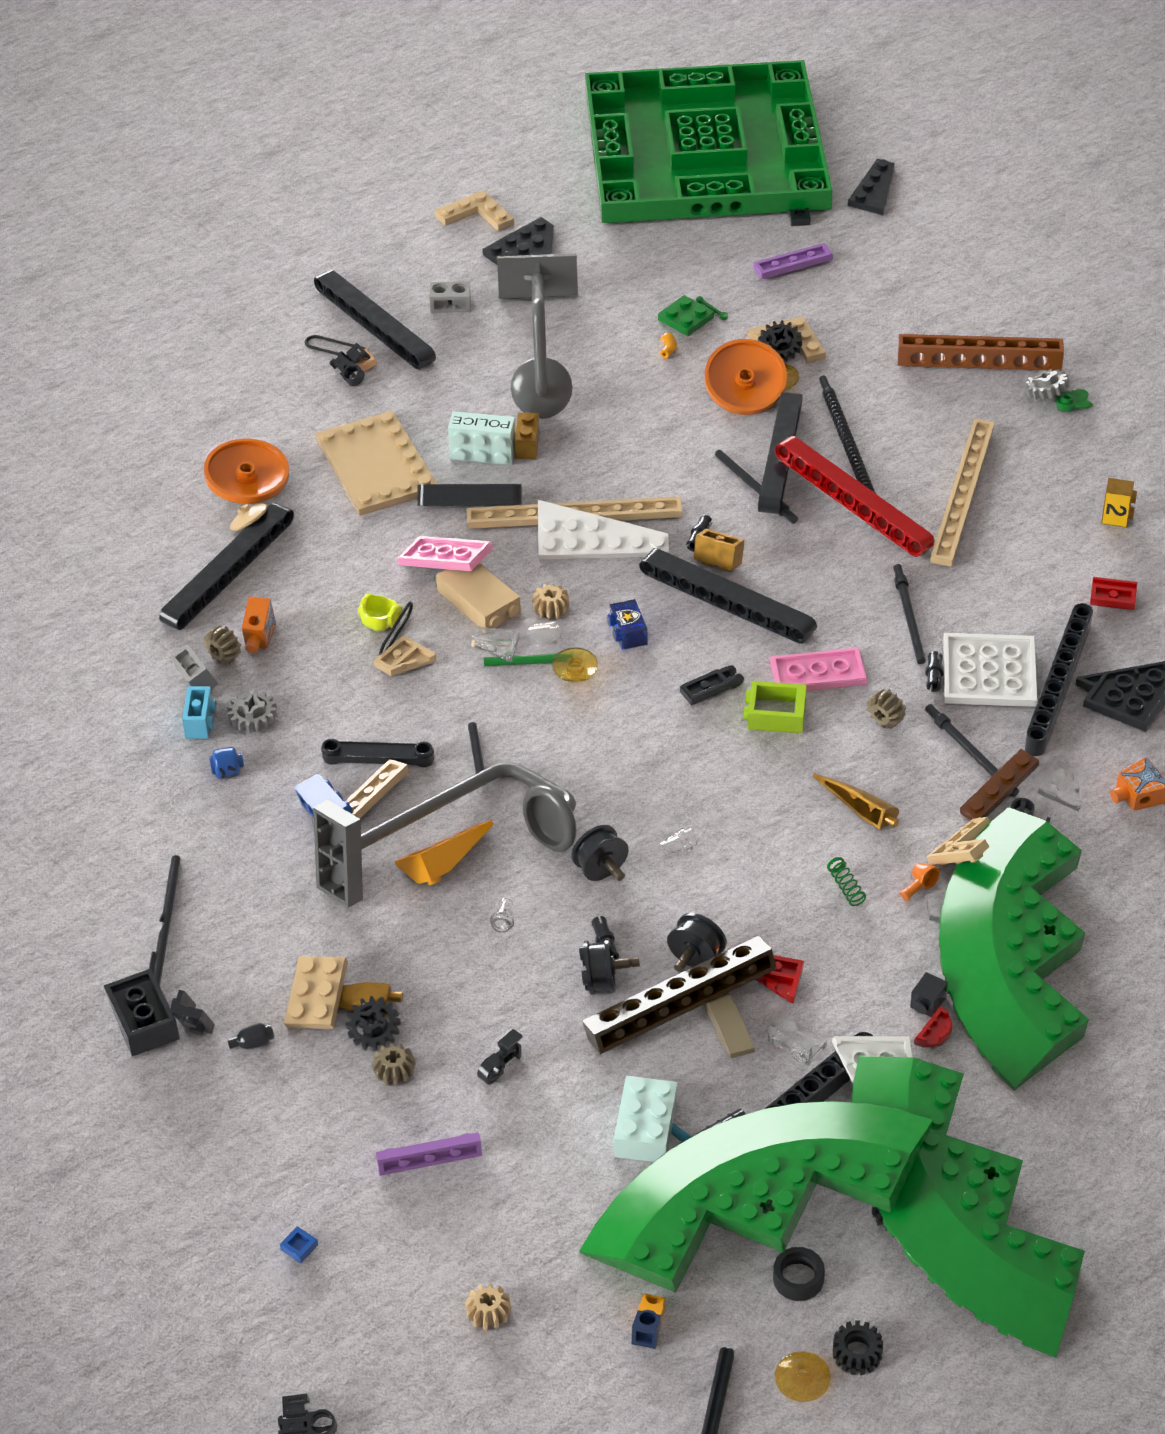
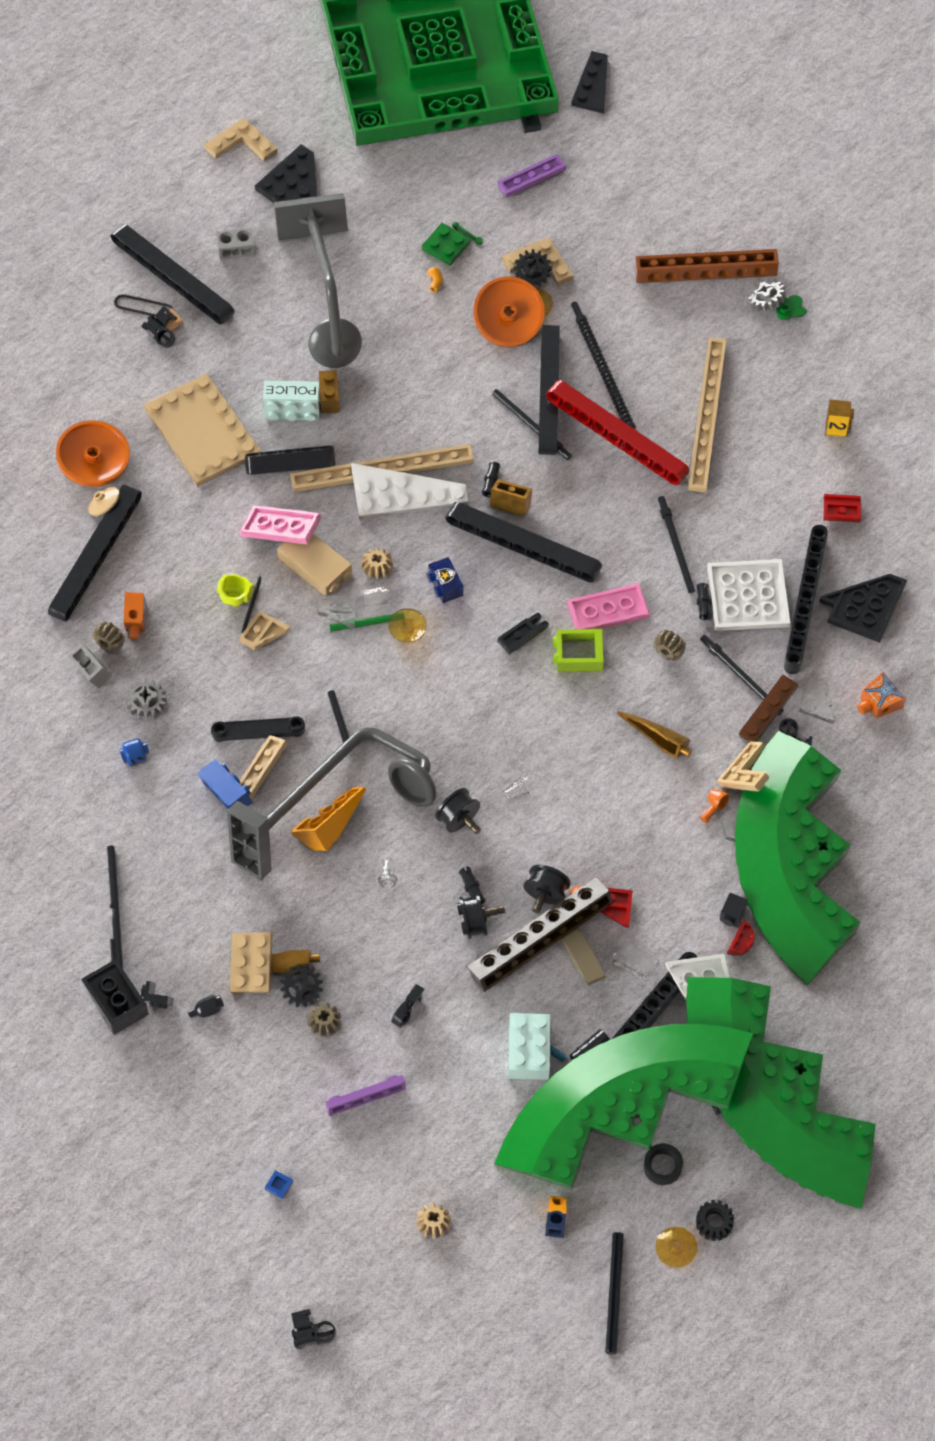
camera: 10 degrees left, 15 degrees up
medium azure brick [182,686,216,739] -> none
green piece [827,857,866,906] -> none

